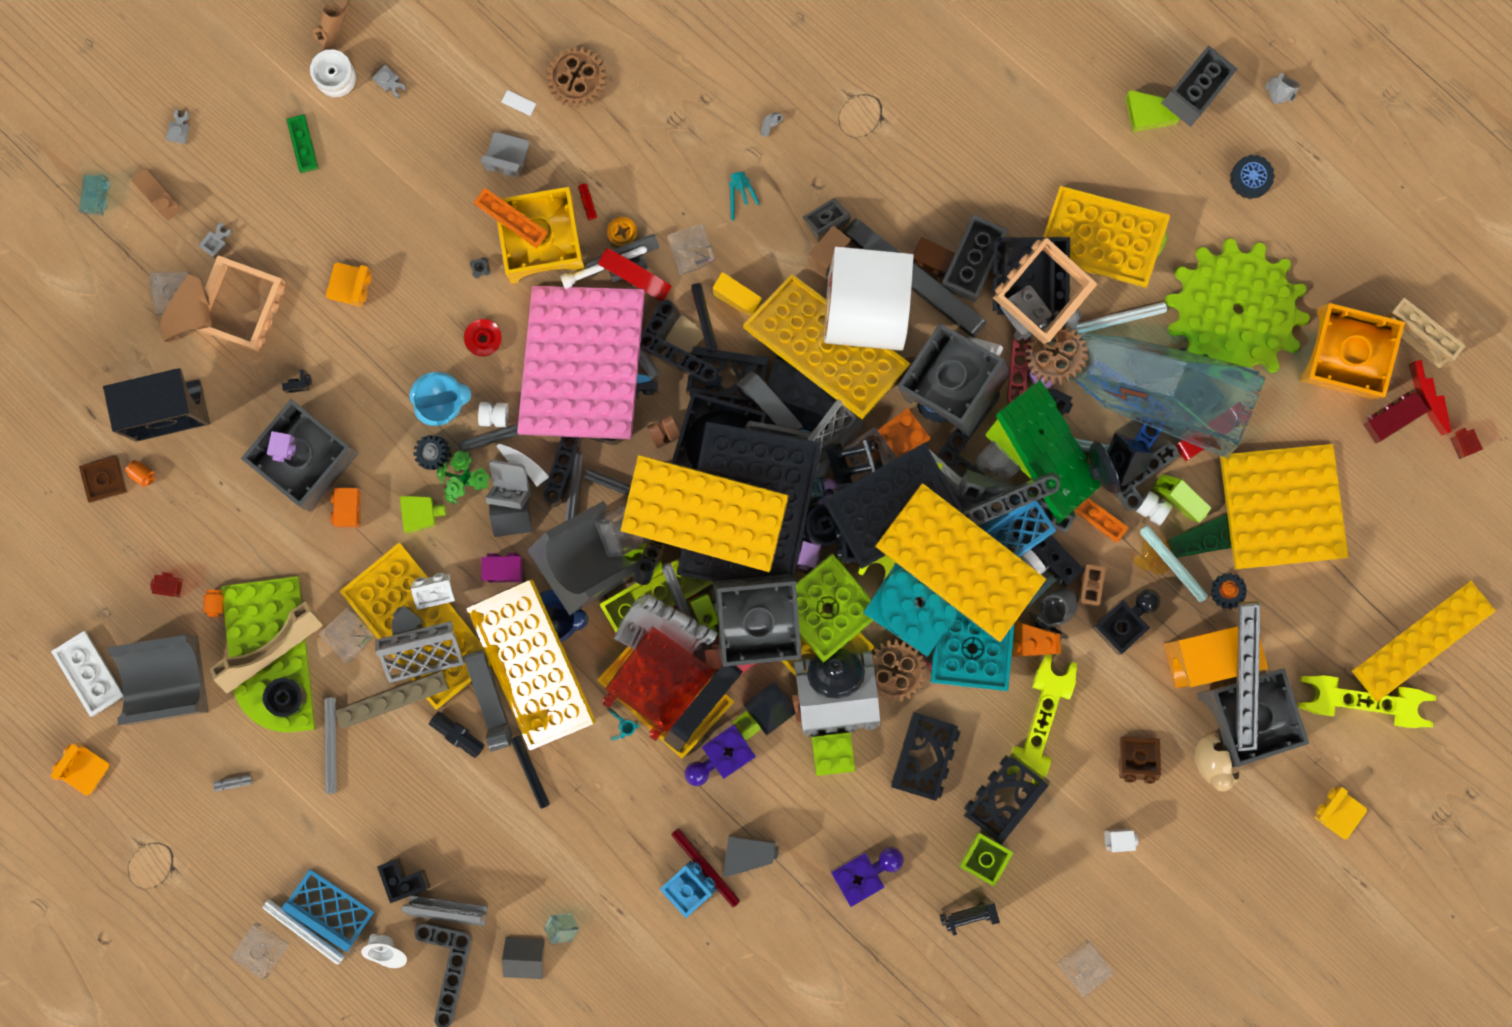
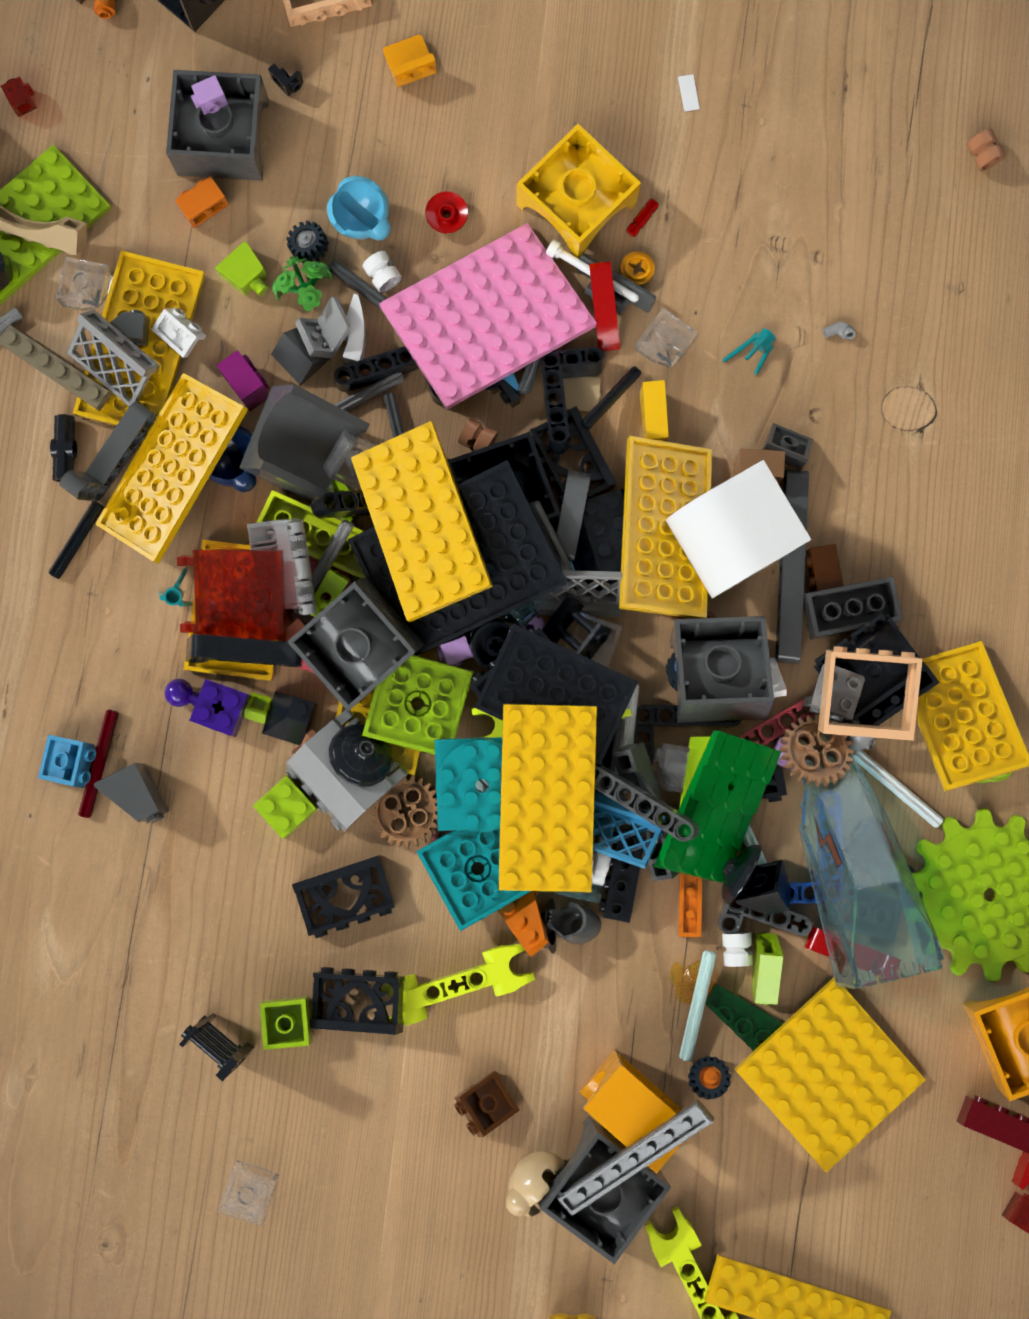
camera: 50 degrees right, 0 degrees up
orange brick [203,589,224,618] -> none
dark grey plate [470,257,491,278] -> none
orange plate [473,188,548,249] -> none
light grey bracket [481,132,529,177] -> none
medium nougat gear [546,46,607,108] -> none
dark purple brick [831,847,904,907] -> none
orange brick [876,408,931,459] -> none
medium nougat brick [1077,564,1106,607] -> none
black brick [1092,589,1161,655] -> none
white piece [1104,829,1138,852] -> none

